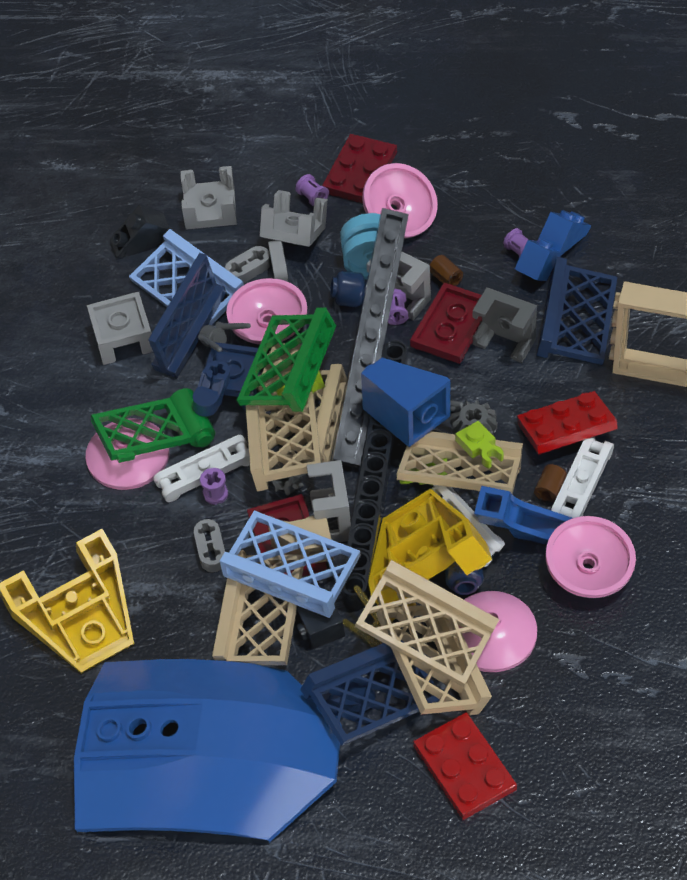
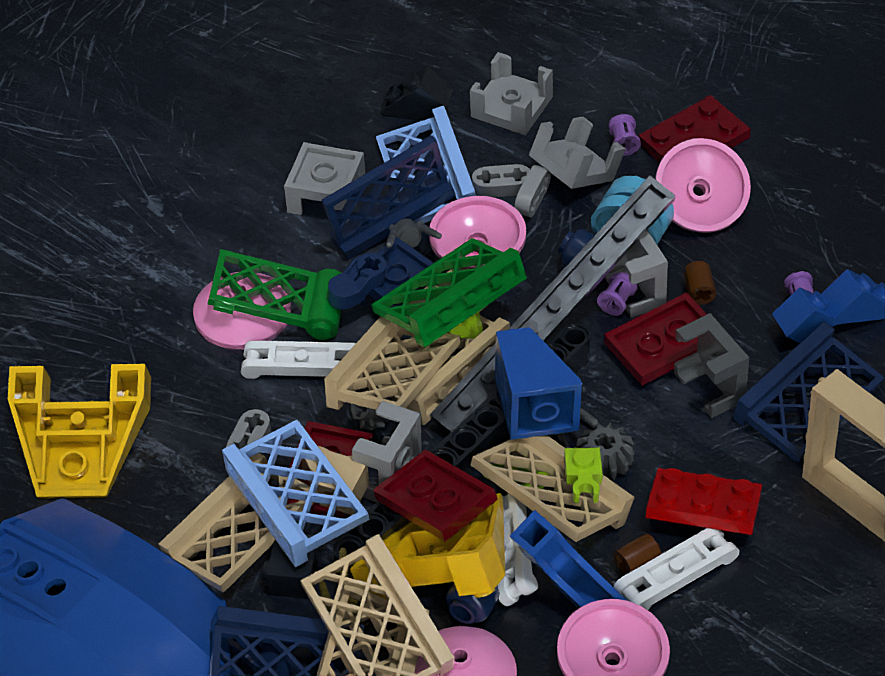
camera: 30 degrees right, 5 degrees down
medium lavender bush [200,468,228,505] -> none
none -> dark red plate [373,449,498,542]

